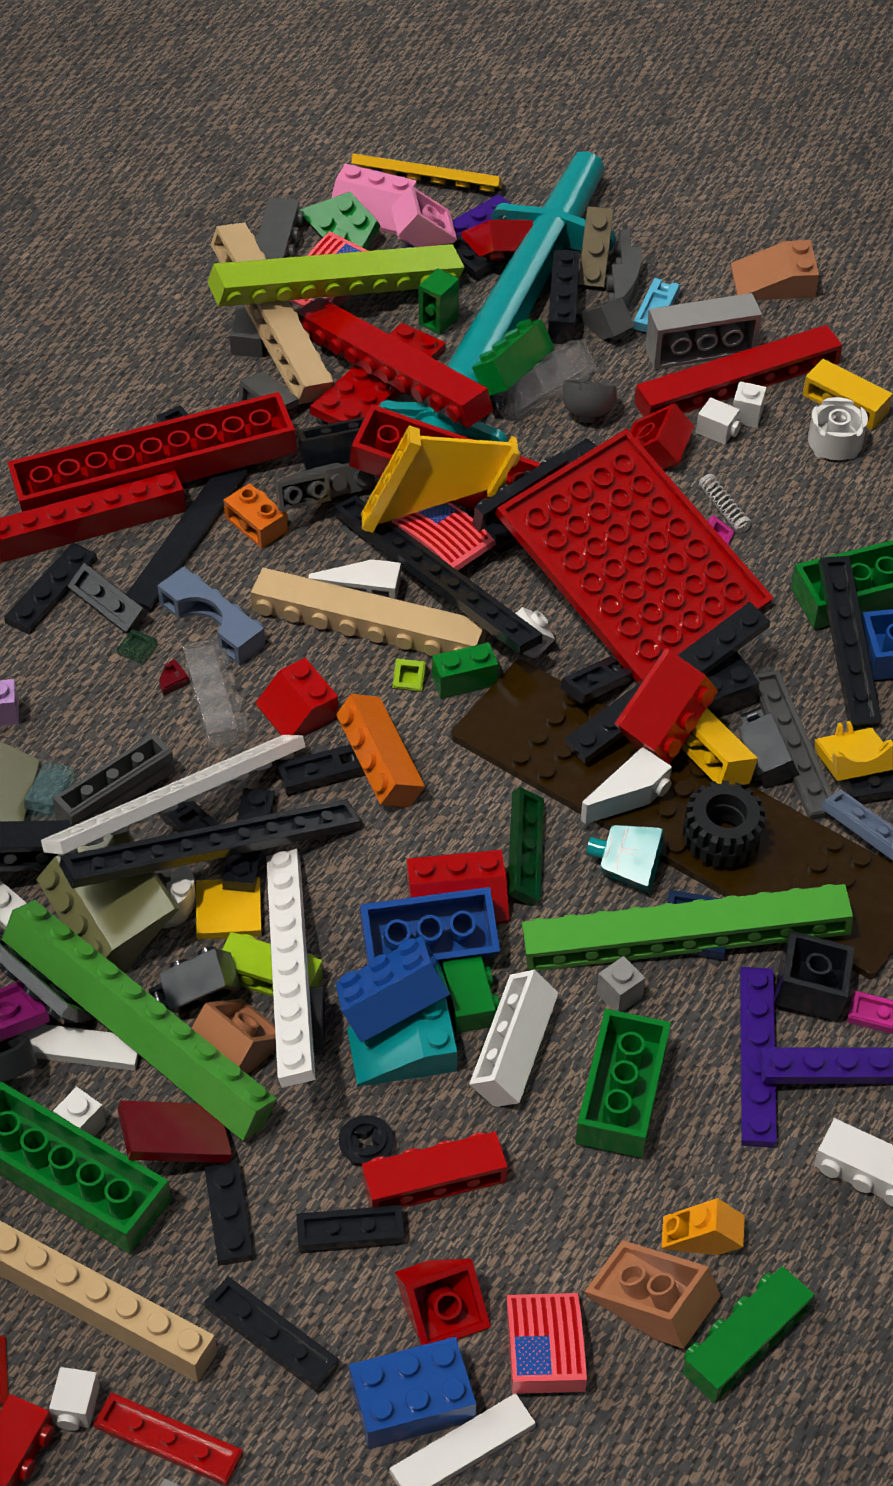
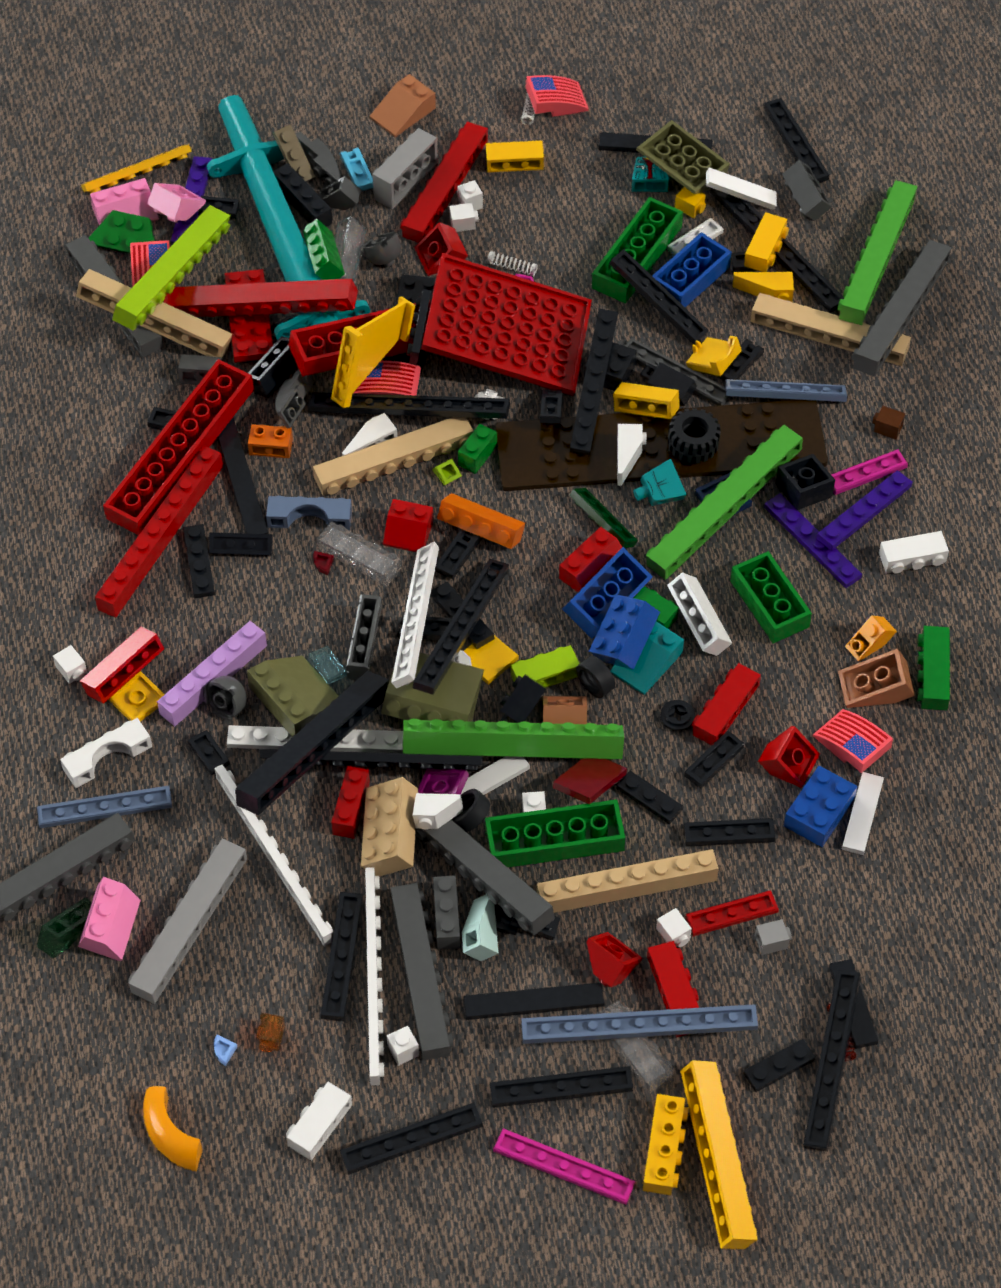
camera: 40 degrees left, 5 degrees up
clear green tile [117,629,158,665] -> none
white plate [266,849,316,1088] -> none
green brick [419,268,459,335] -> none
red slope [461,220,533,261] -> none
light grey brick [596,956,645,1012] -> none
red slope [615,648,718,764] -> none
white brick [808,397,868,460] -> none

